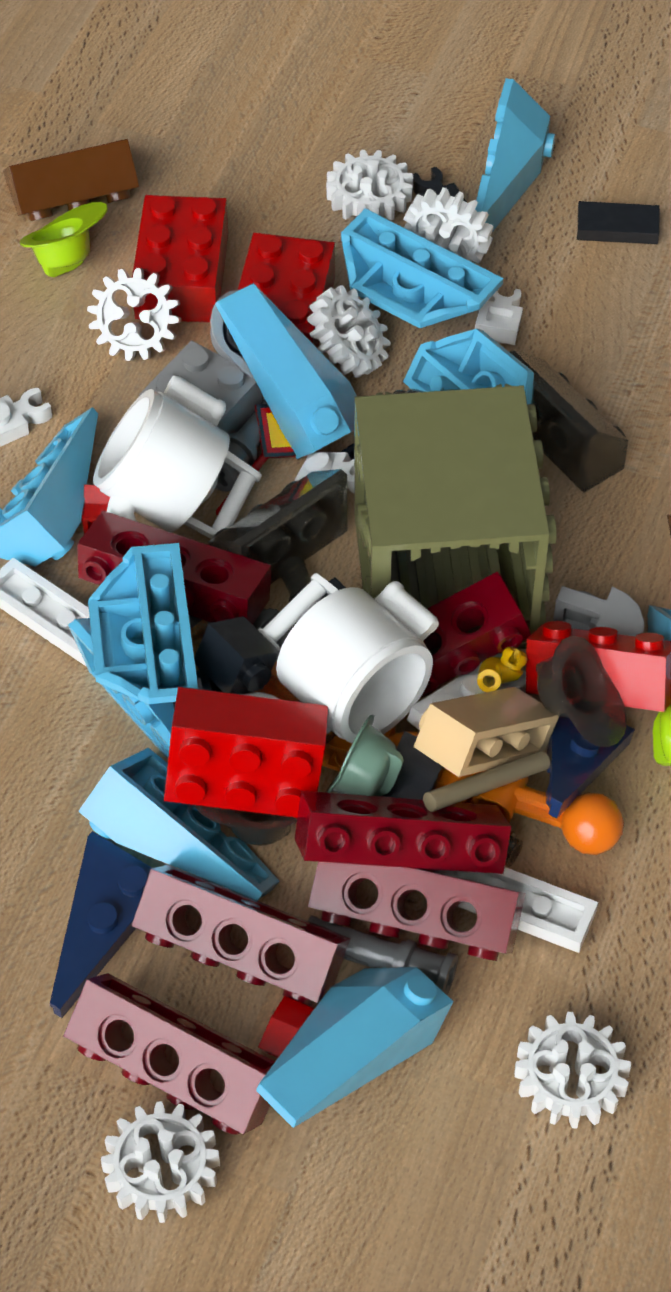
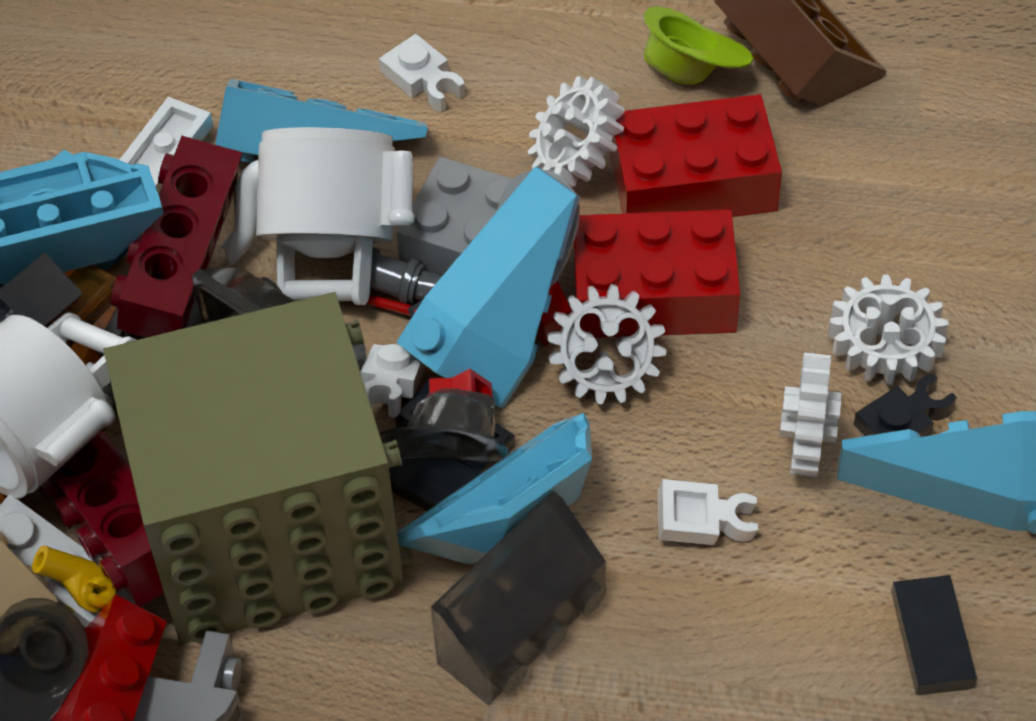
camera: 80 degrees right, 0 degrees up
medium azure wedge [341,208,504,328] -> none

